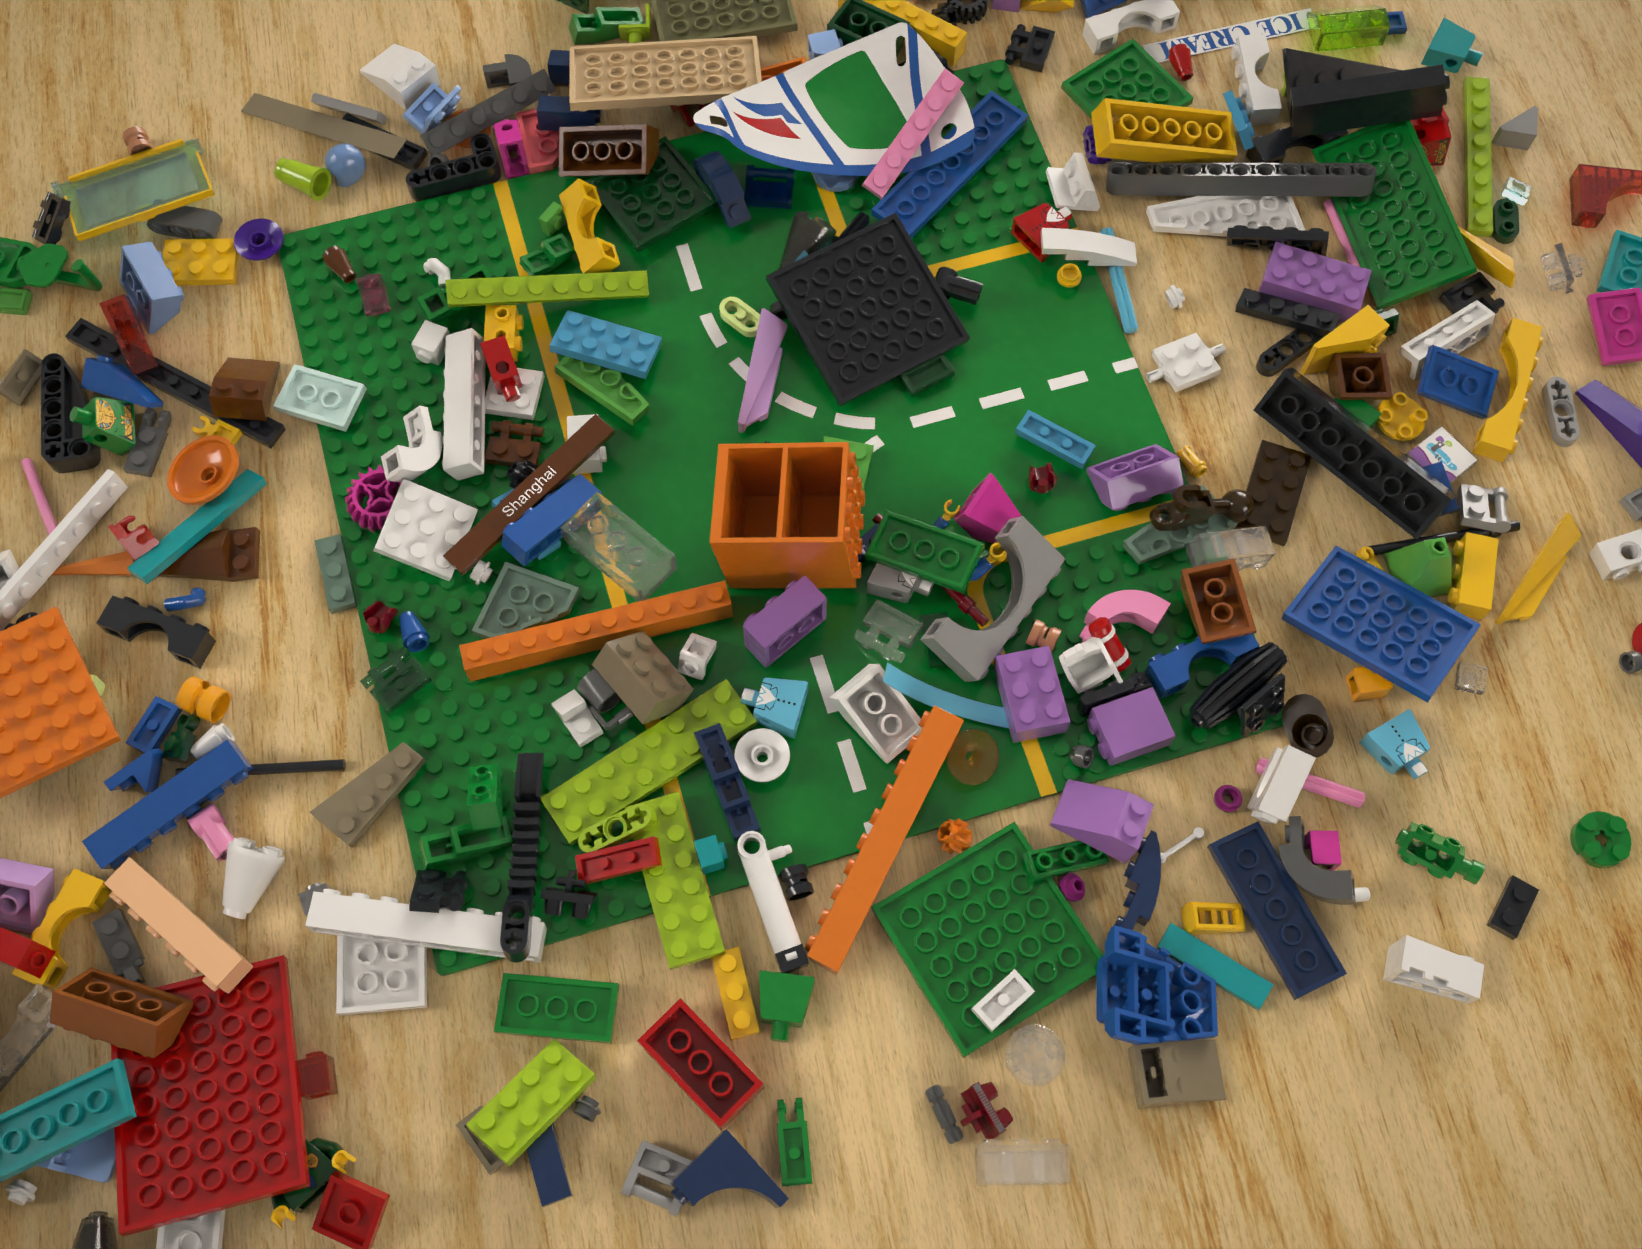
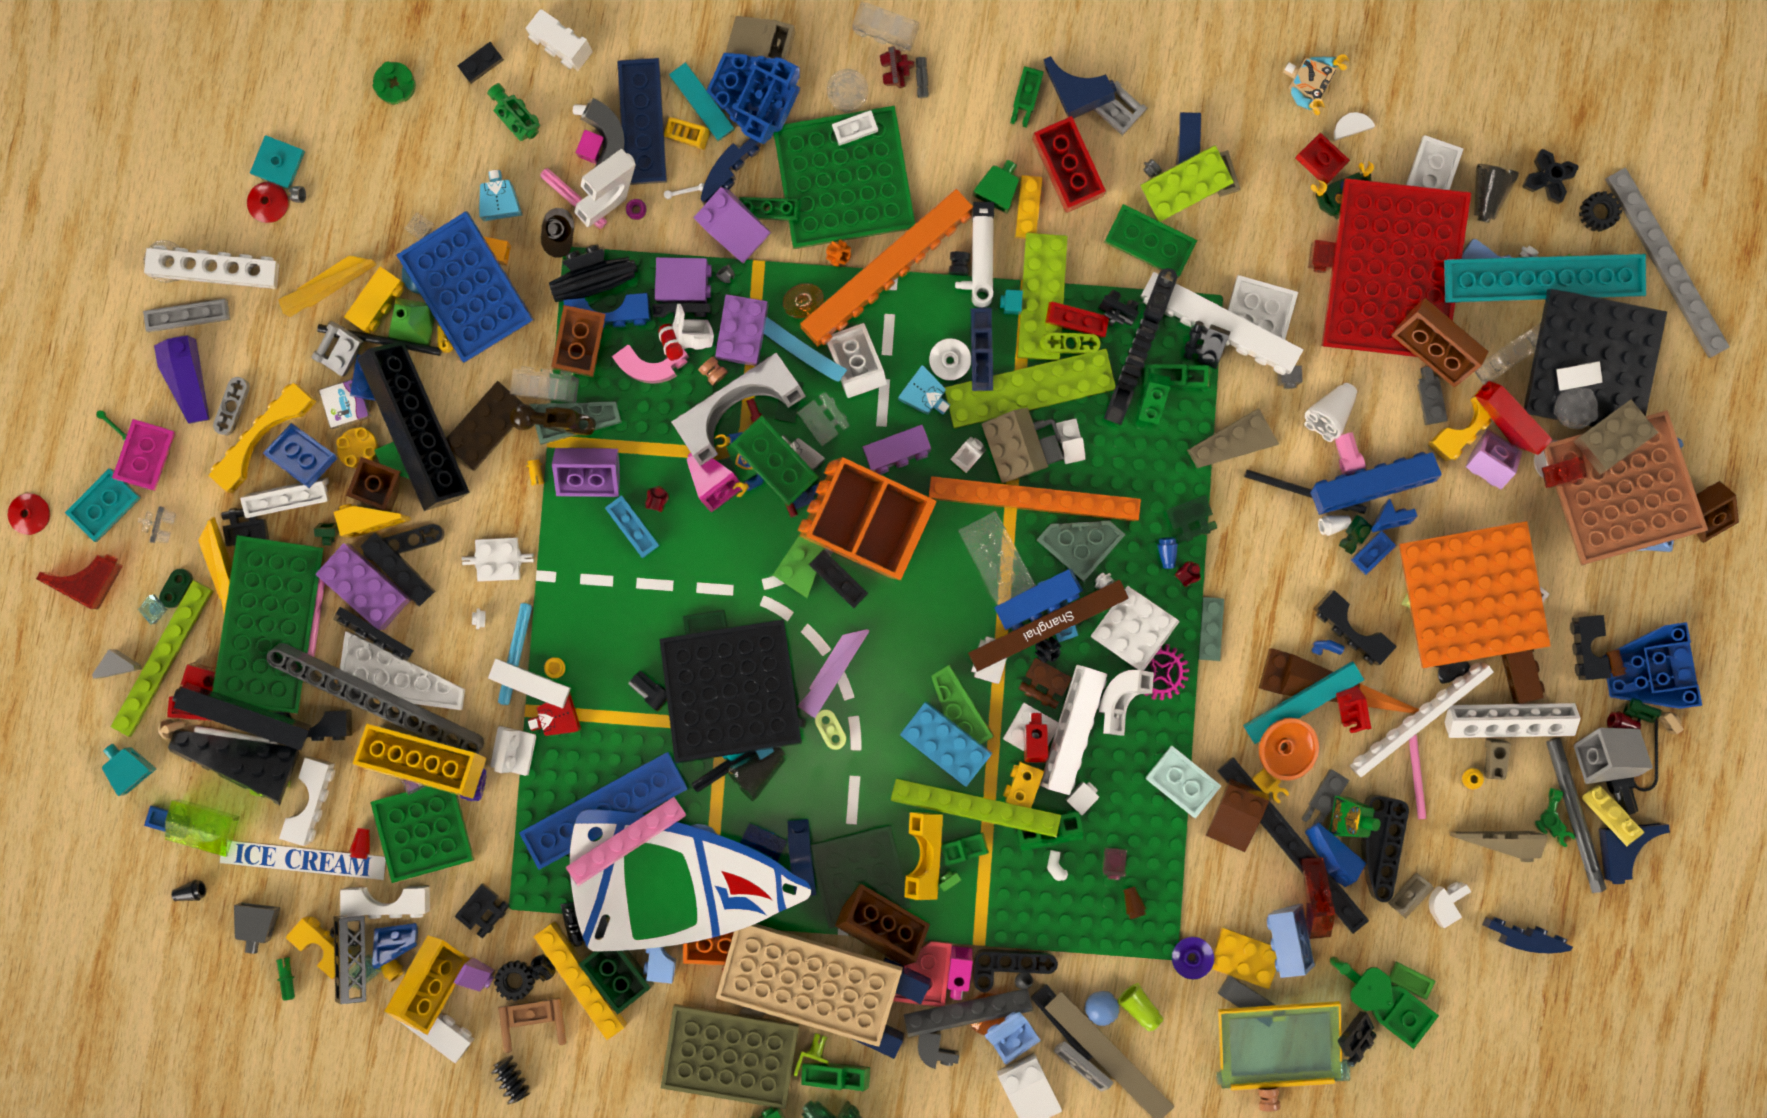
camera: 155 degrees left, 20 degrees up
light nougat brick [104,857,254,994] -> none
light orange wheel [176,676,231,723] -> none
magenta plate [1058,873,1085,902] -> none
dark azure plate [1223,90,1255,150] -> none

